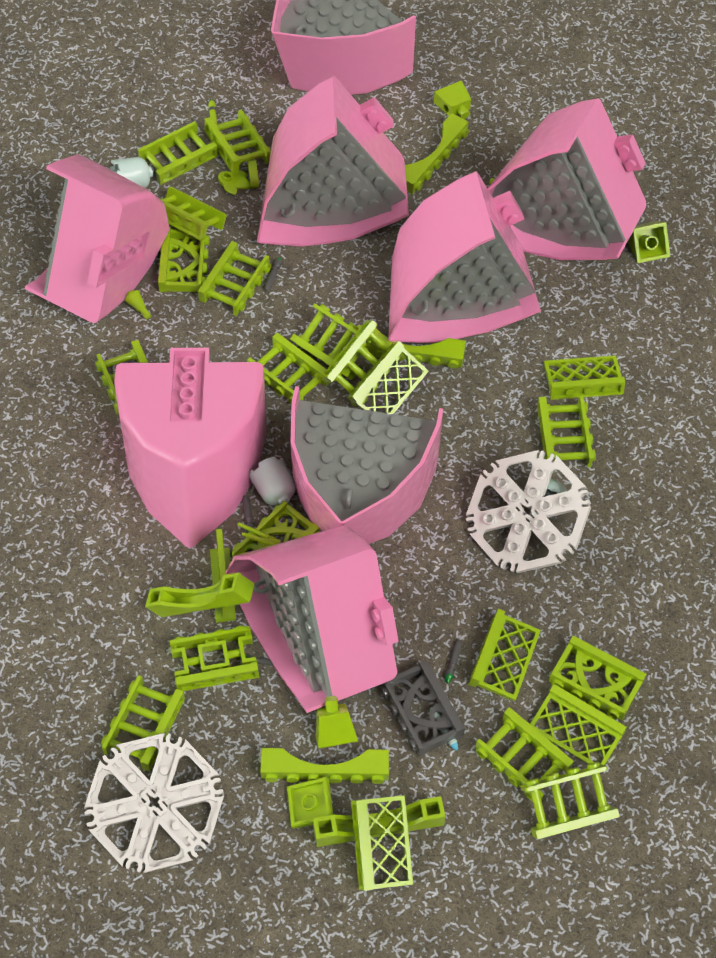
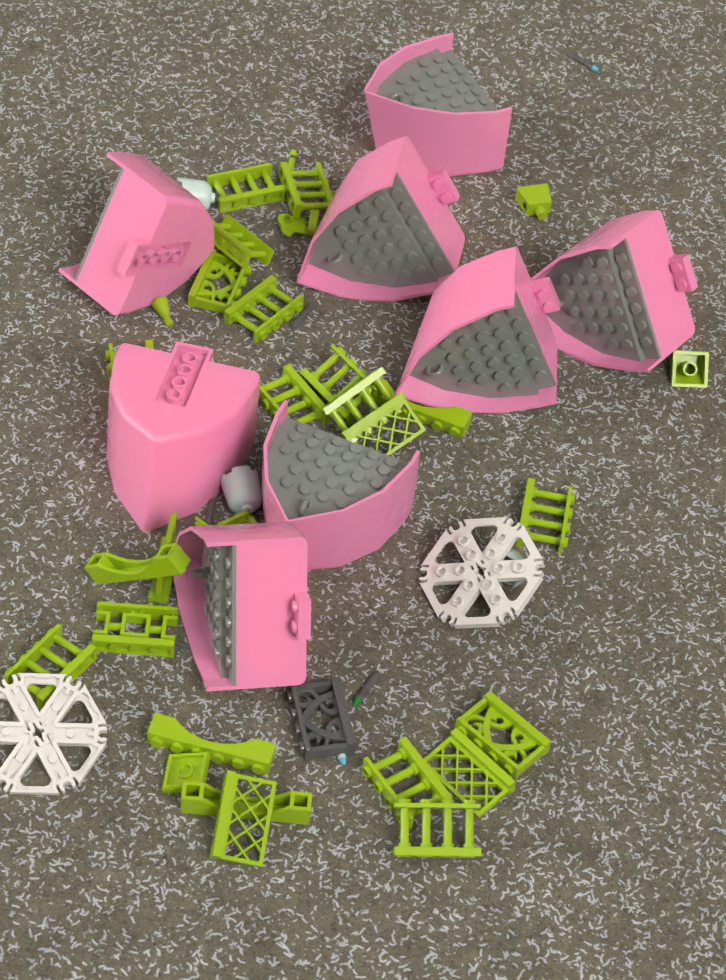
camera: 10 degrees right, 10 degrees down
lime torso [316,696,358,748] -> none
lime arch [405,113,469,195] -> none
lime fence [468,609,541,701] -> none
lime fence [544,355,625,400] -> none

